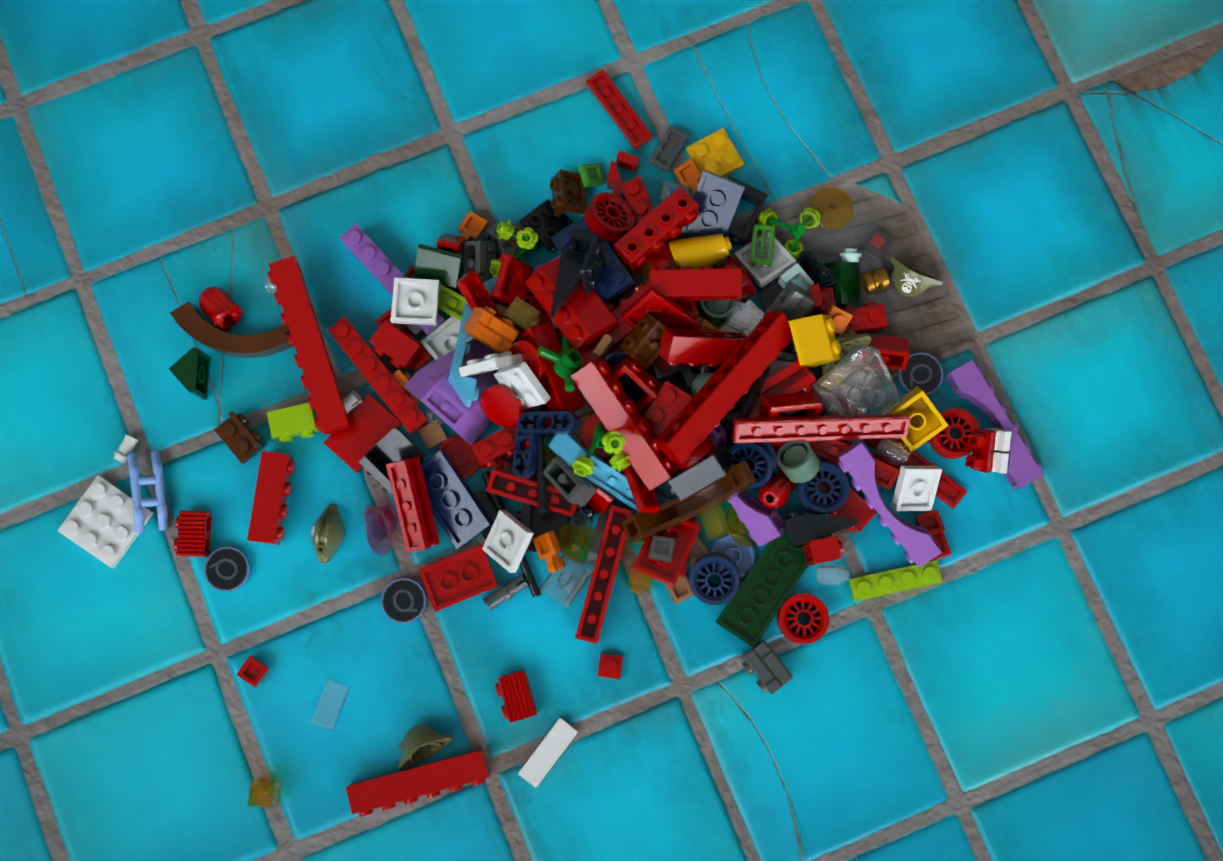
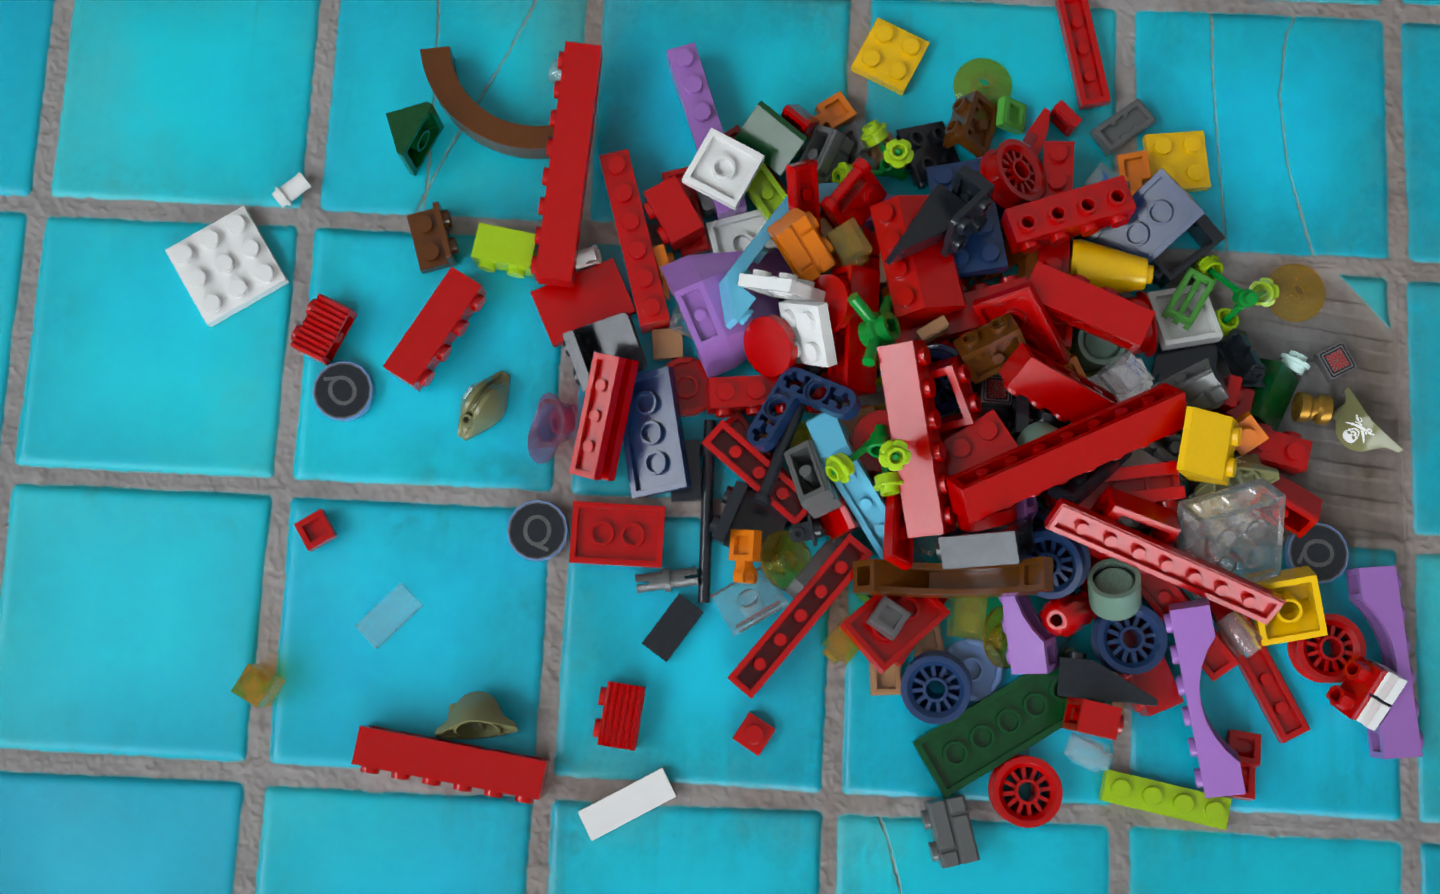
camera: 25 degrees right, 0 degrees up
light blue piece [127,451,168,533] -> none
red piece [199,286,243,332] -> none
white plate [482,510,534,573] -> none
light aqua panel [778,263,814,291] -> none
white plate [891,466,942,511] -> none
none -> black tile [642,594,704,662]
none -> yellow plate [850,17,930,96]
none -> dish [953,58,1012,107]

